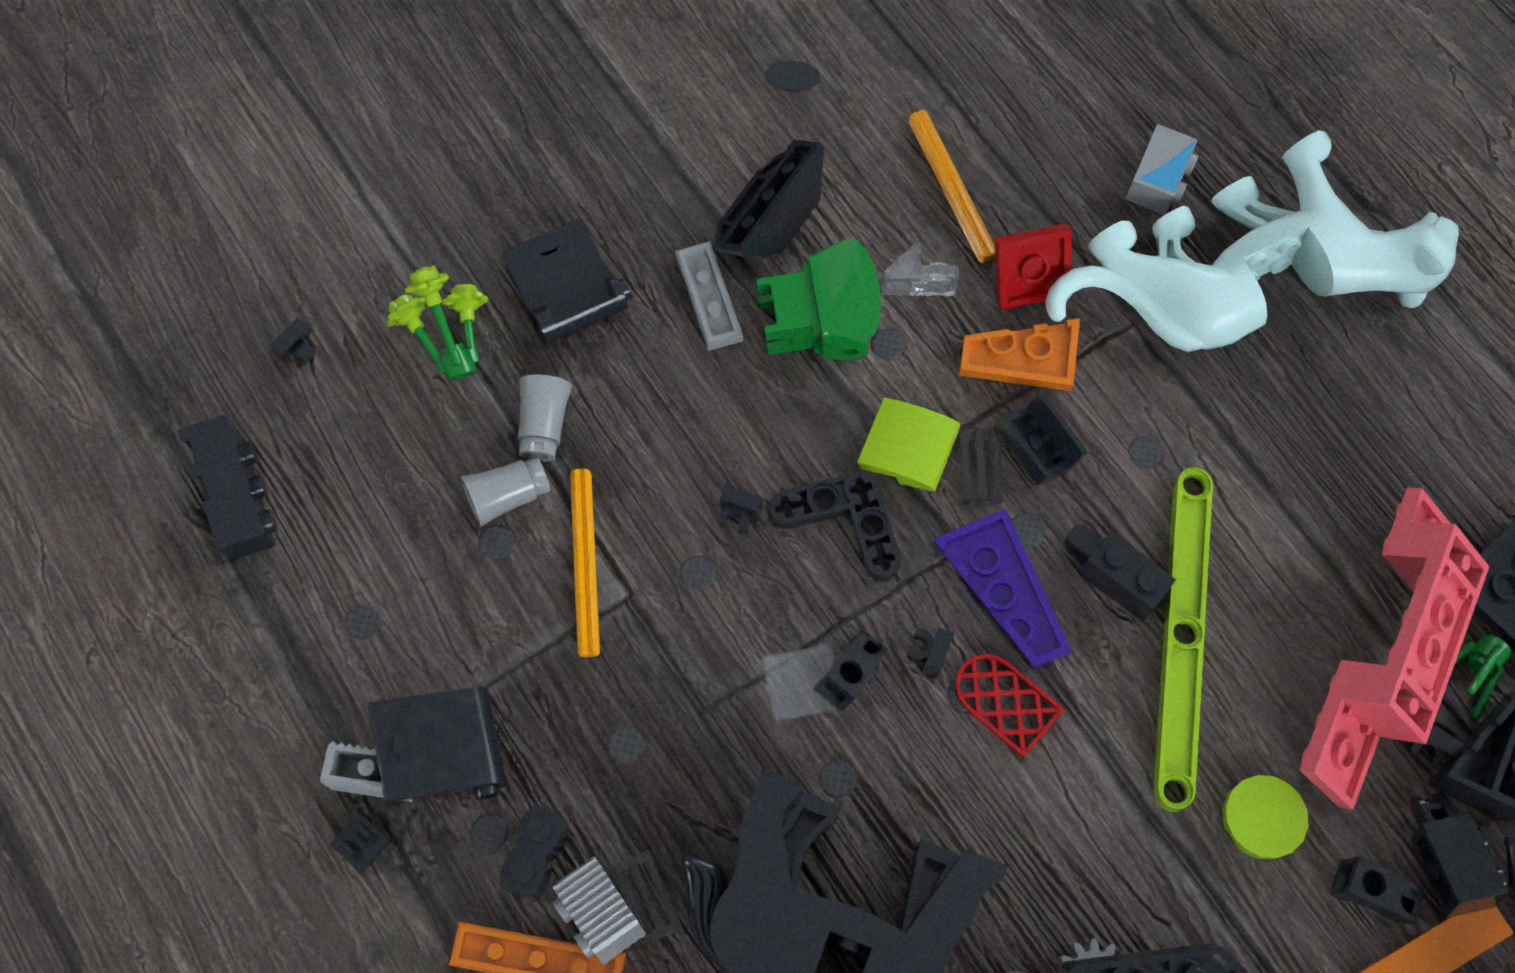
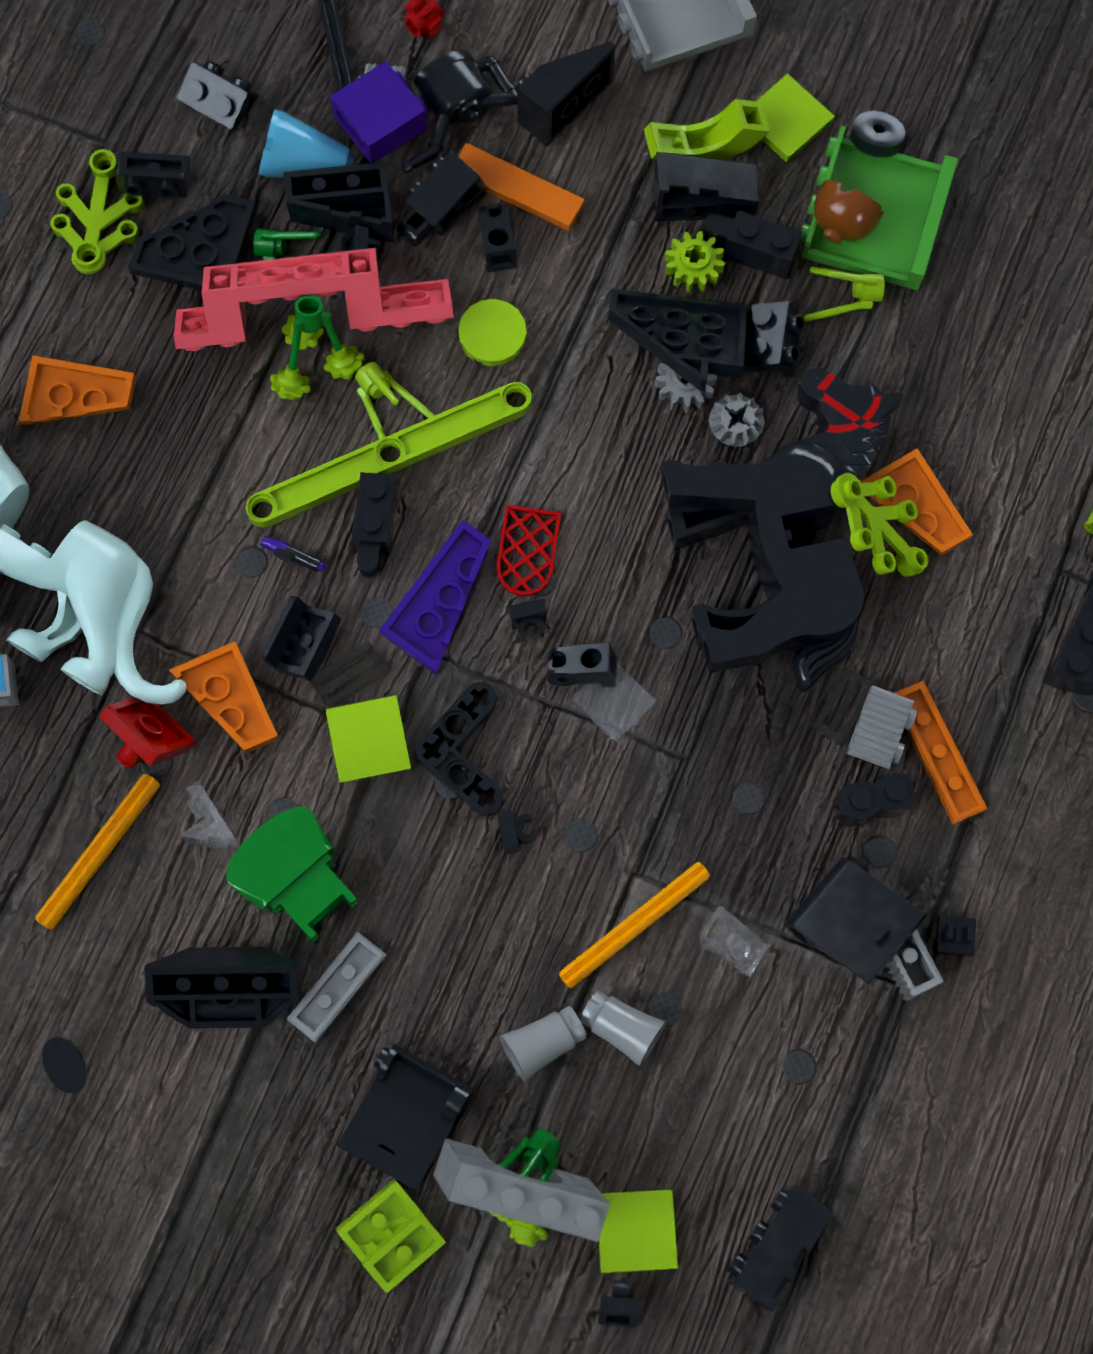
camera: 125 degrees left, 5 degrees up
none -> orange wing [19,355,137,425]
none -> black piece [260,536,326,572]
none -> lime plant [270,296,365,400]
none -> lime slope [335,1179,446,1294]
none -> lime plant [355,362,435,440]
none -> light grey arch [433,1138,610,1242]
none -> lime tile [599,1190,678,1273]
none -> clear slope [699,906,769,977]

